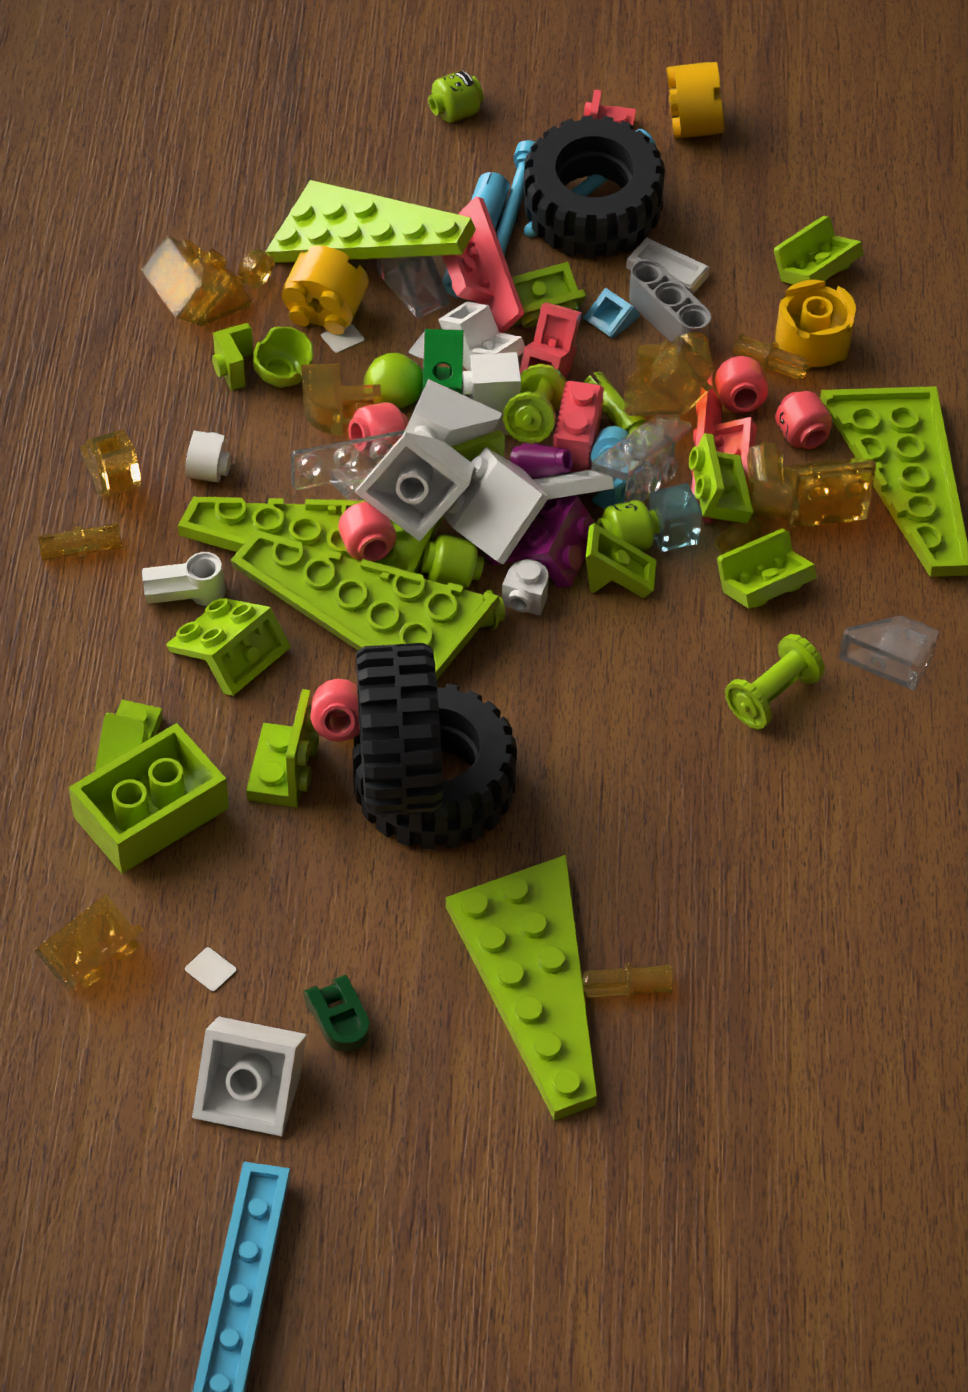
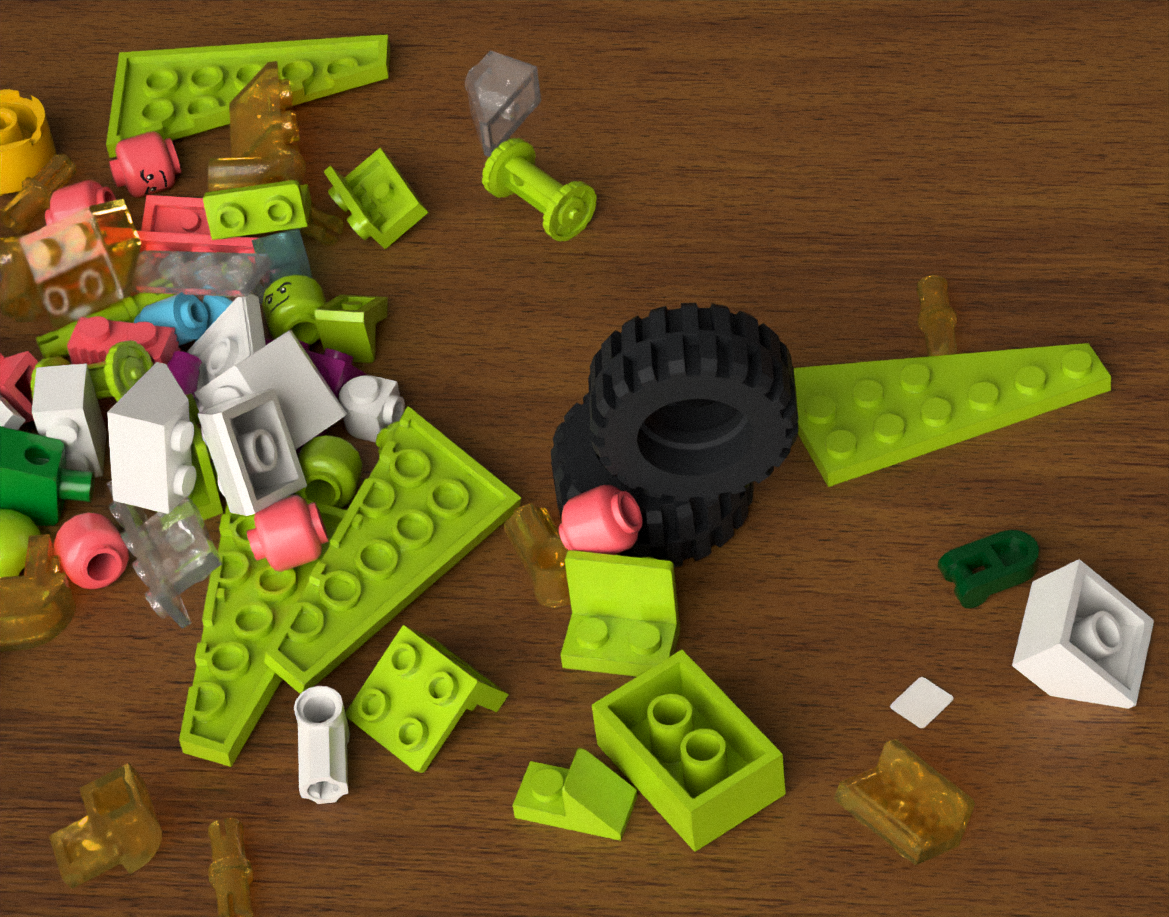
camera: 80 degrees left, 5 degrees down
white plate [185,431,231,483] -> none

